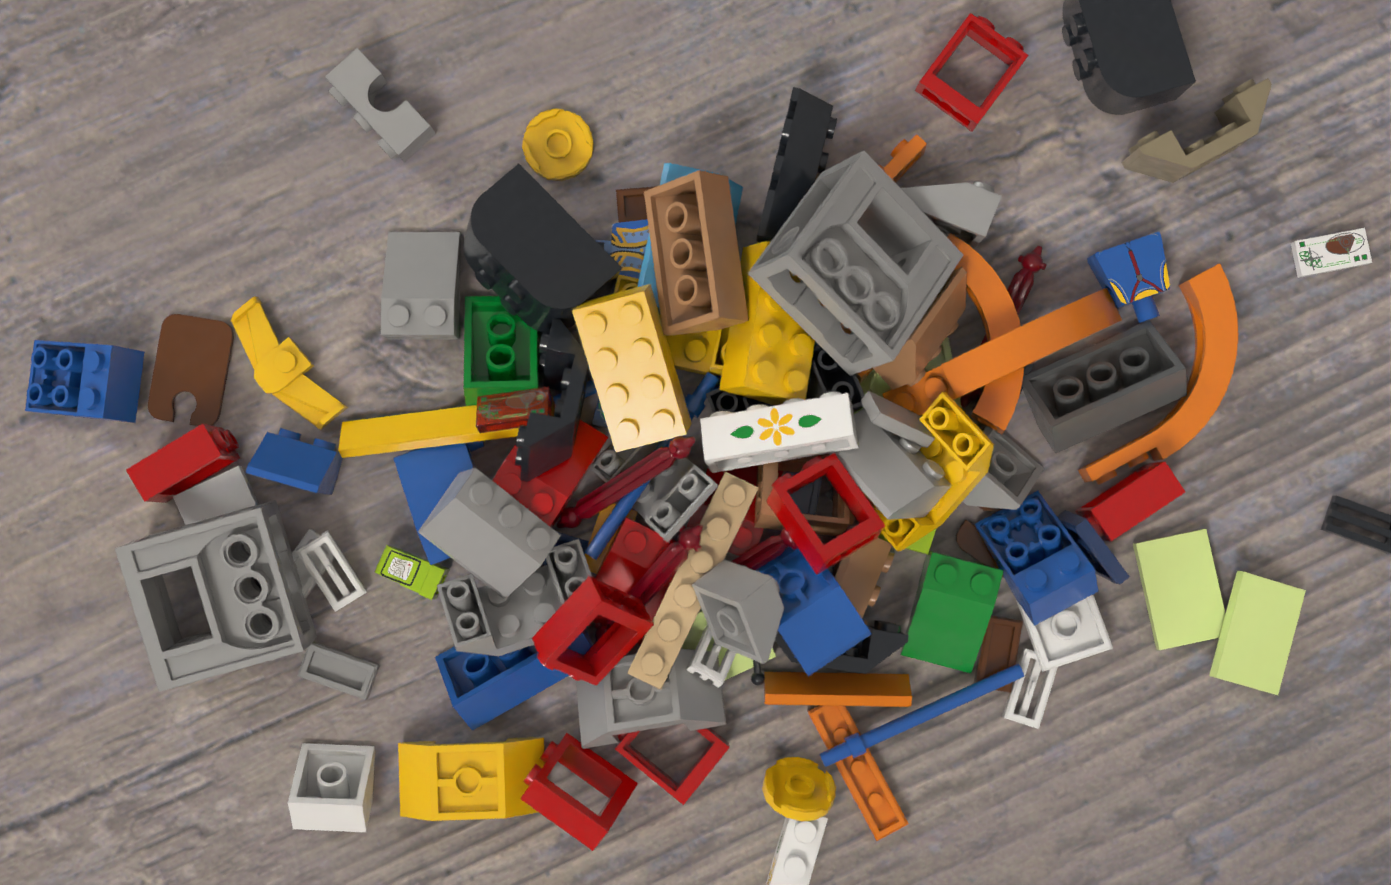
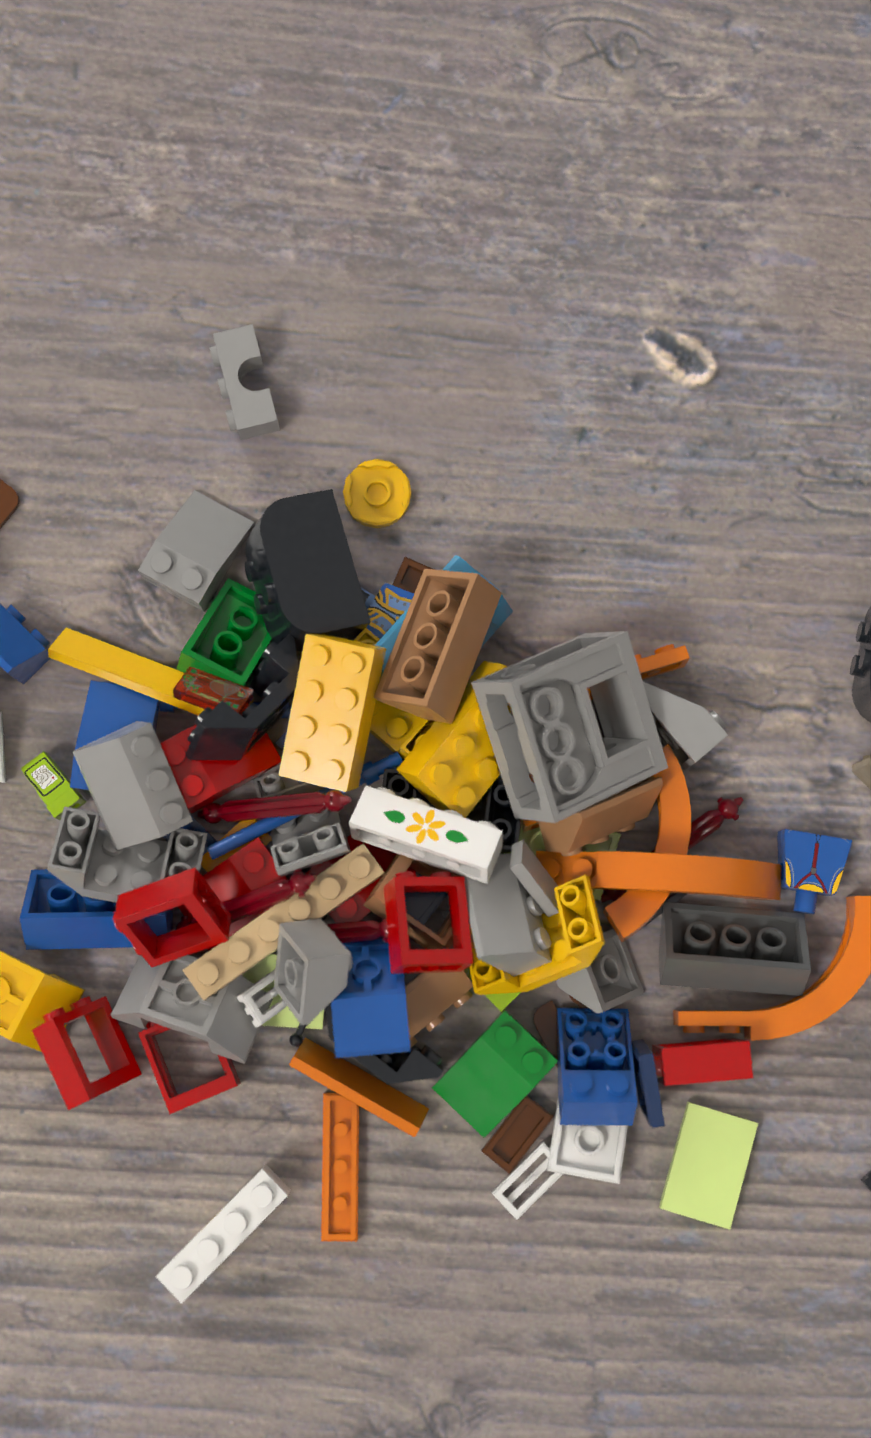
camera: 25 degrees right, 5 degrees down
yellow plate [231,296,348,430] -> none
black wedge [756,87,837,242] -> none
yellow tile [762,757,836,821] -> none
blue bar [819,664,1024,767] -> none
red window [915,13,1029,132] -> none
yellowish green tile [1209,571,1306,695] -> none

